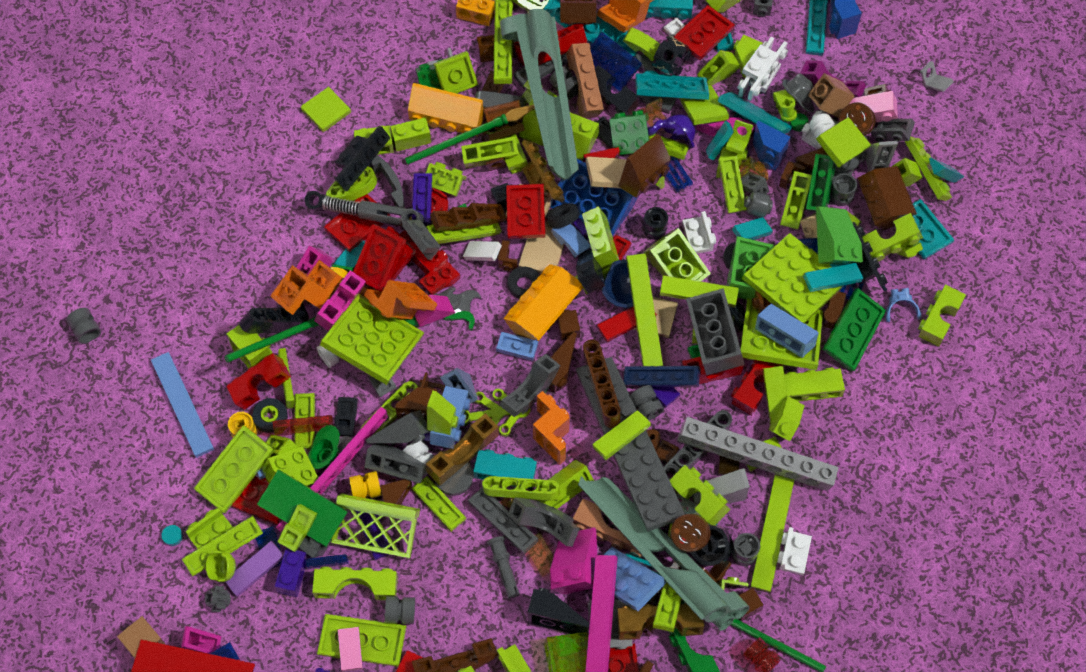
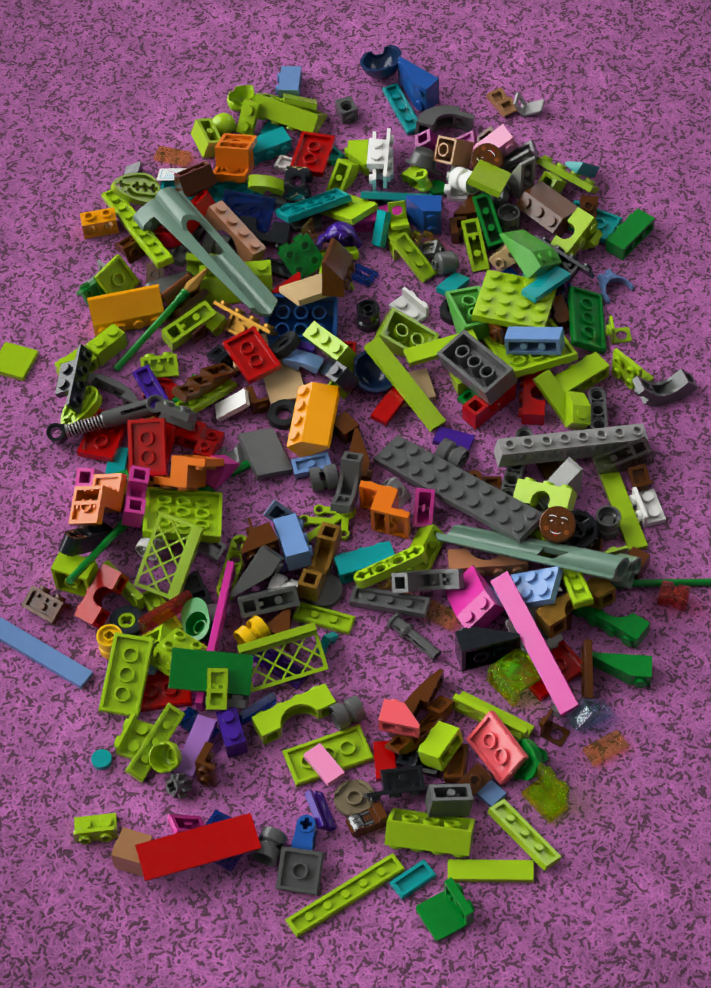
camera: 25 degrees left, 10 degrees down
lime slope [427,391,459,435] -> none
reddish brown beam [583,339,621,428] -> none
lime tile [592,410,651,460] -> none
dark blue tile [623,366,700,387] -> none
lime arch [918,284,966,347] -> none
none -> bracket [21,585,71,625]
none -> lime bracket [73,813,118,845]
none -> lime fence [133,511,206,602]
none -> reddish brown bracket [195,742,218,787]
none -> dark grey tile [237,428,293,480]
none -> dark grey wheel [308,464,339,493]
none -> teal tile [316,632,339,654]
none -> coral slope [378,699,420,738]
none -> light grey bracket [381,477,411,508]
none -> reddish brown slope [389,669,444,738]
none -> dark pink slope [413,488,435,527]
none -> dark grey arch [415,105,475,135]
none -> medium nougat slope [486,87,518,117]
none -> reddish brown bracket [579,195,598,219]
none -> dark grey beam [588,387,608,429]
none -> clear smoke slope [592,436,654,475]
none -> green brick [605,208,655,261]
none -> lime bracket [606,316,632,344]
none -> lime bracket [611,348,654,391]
none -> reddish brown bracket [626,463,653,492]
none -> dark grey arch [632,369,699,407]

